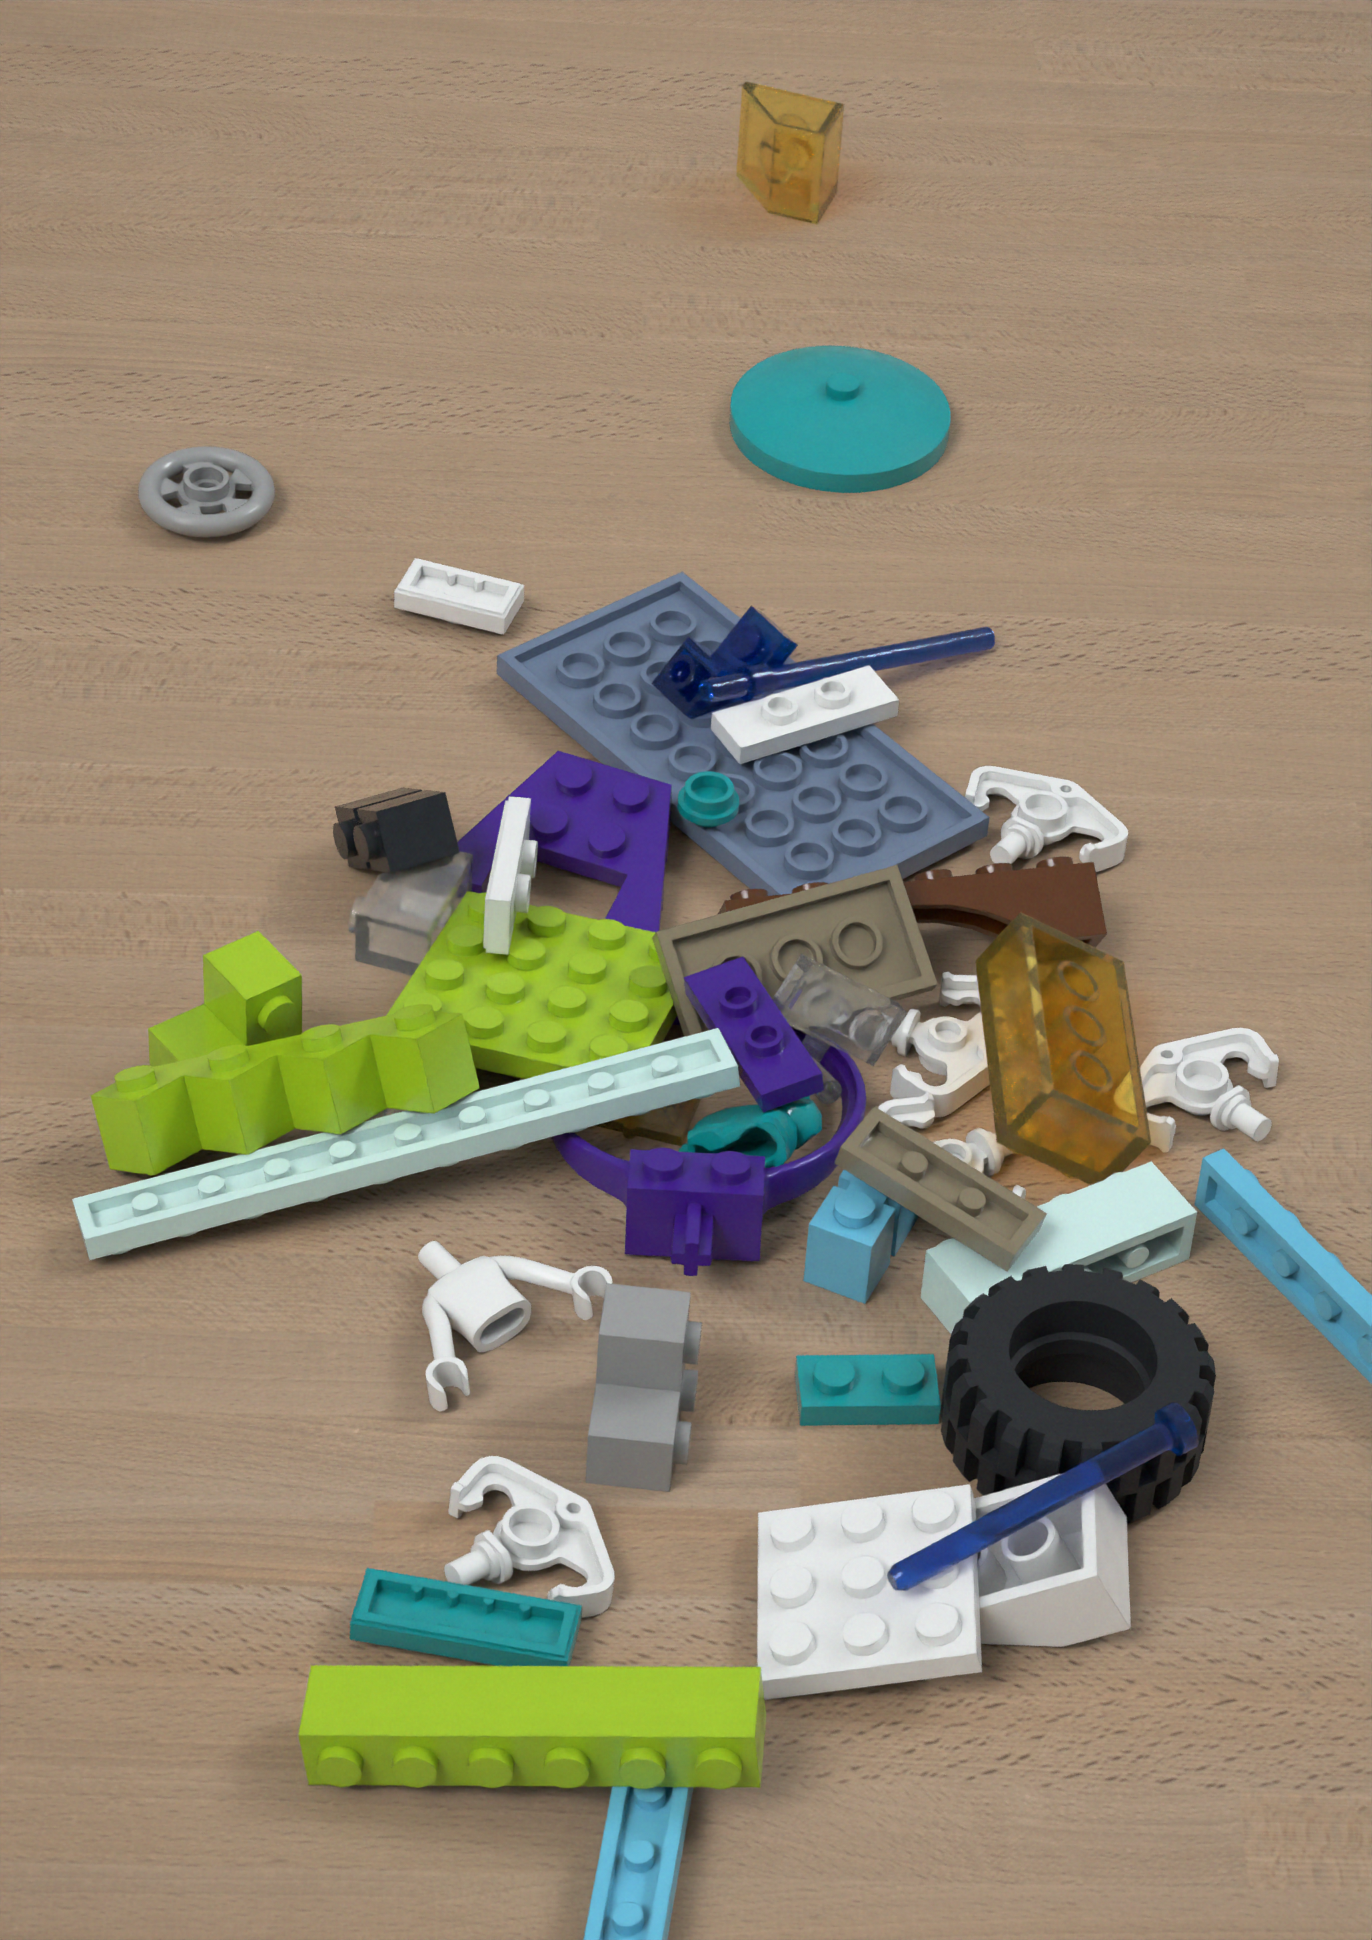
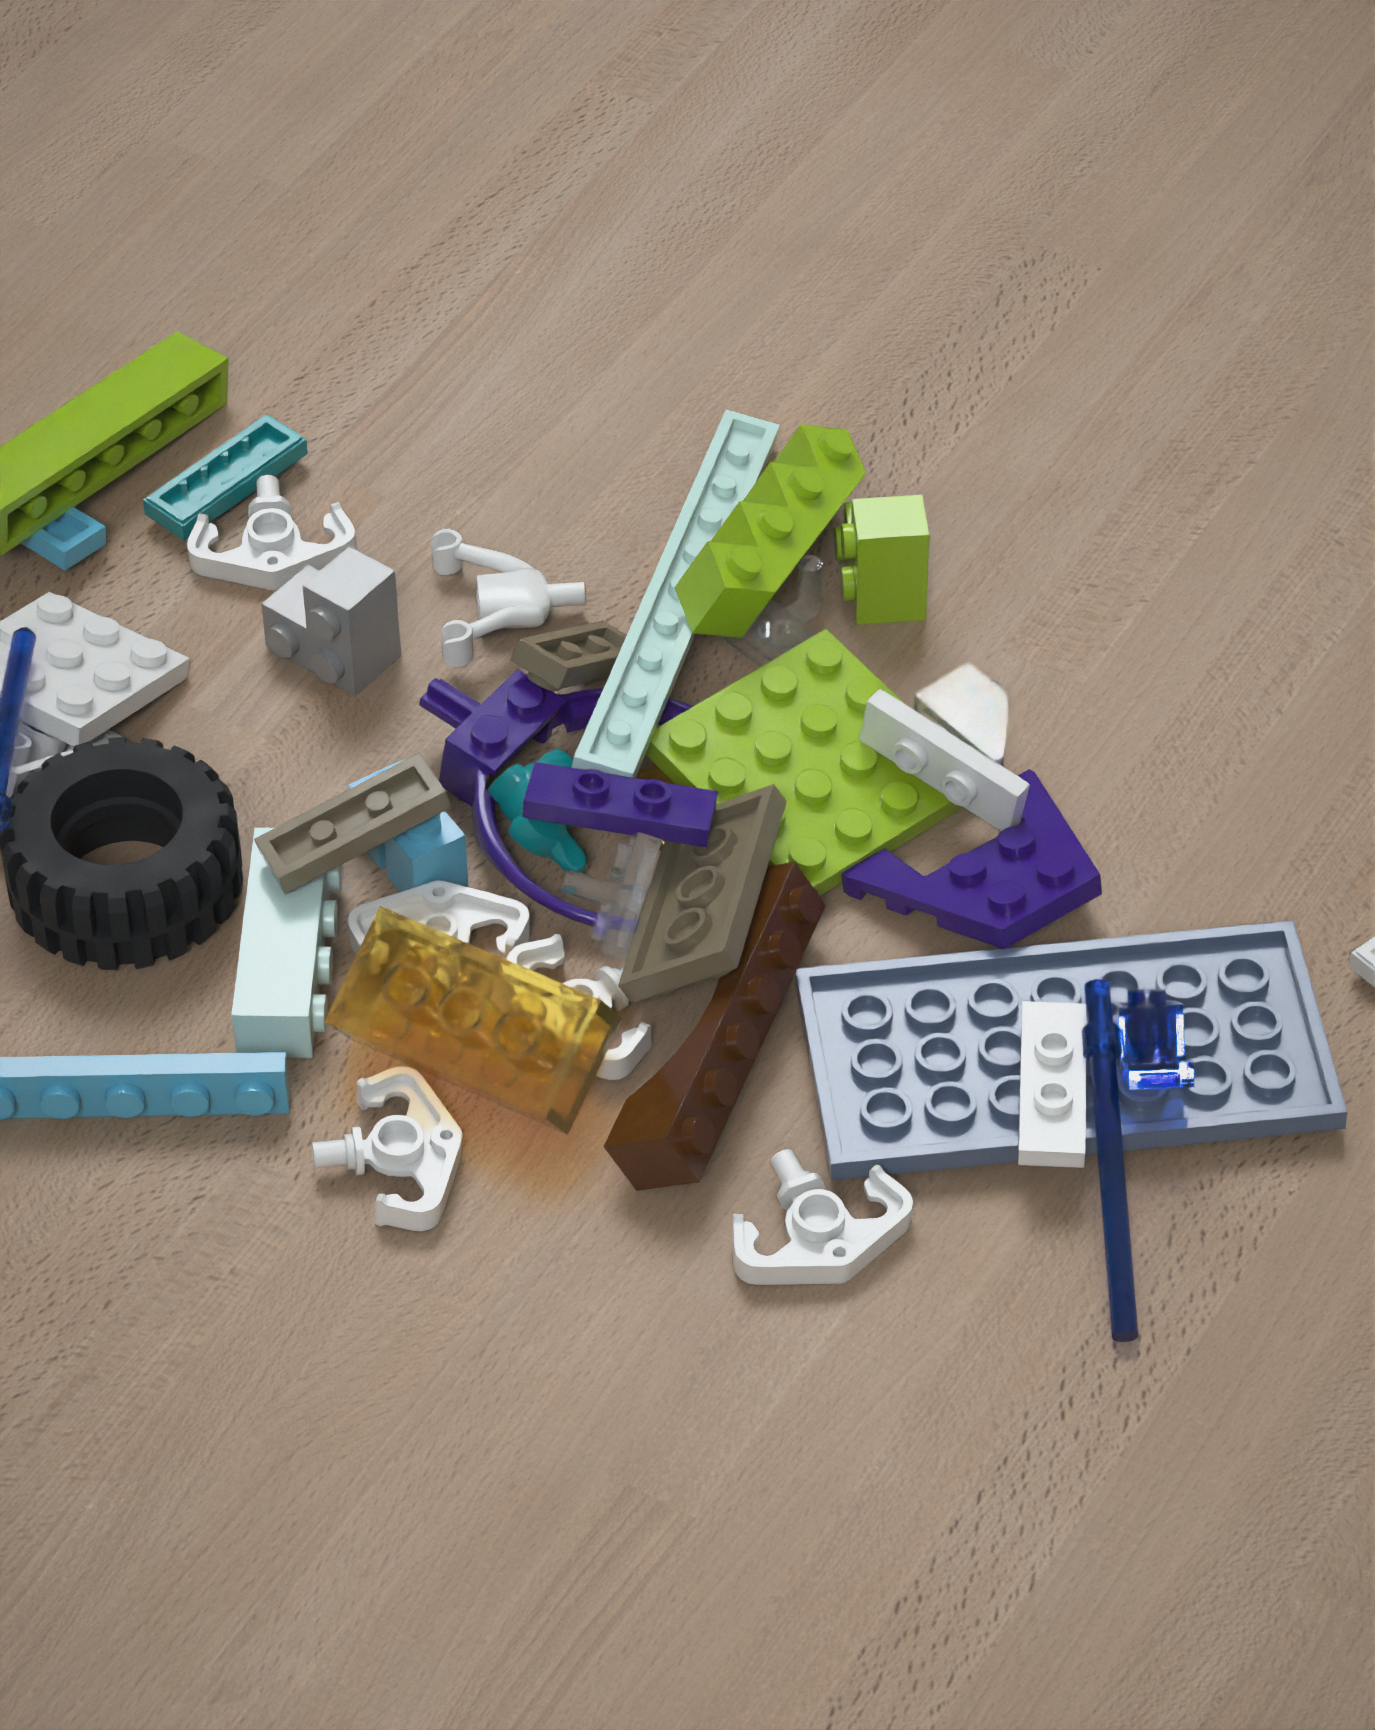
camera: 125 degrees right, 5 degrees up
black piece [333,788,460,873] -> none
teal plate [677,771,739,828] -> none
teal plate [795,1354,941,1426] -> none
none -> dark tan plate [510,621,627,691]

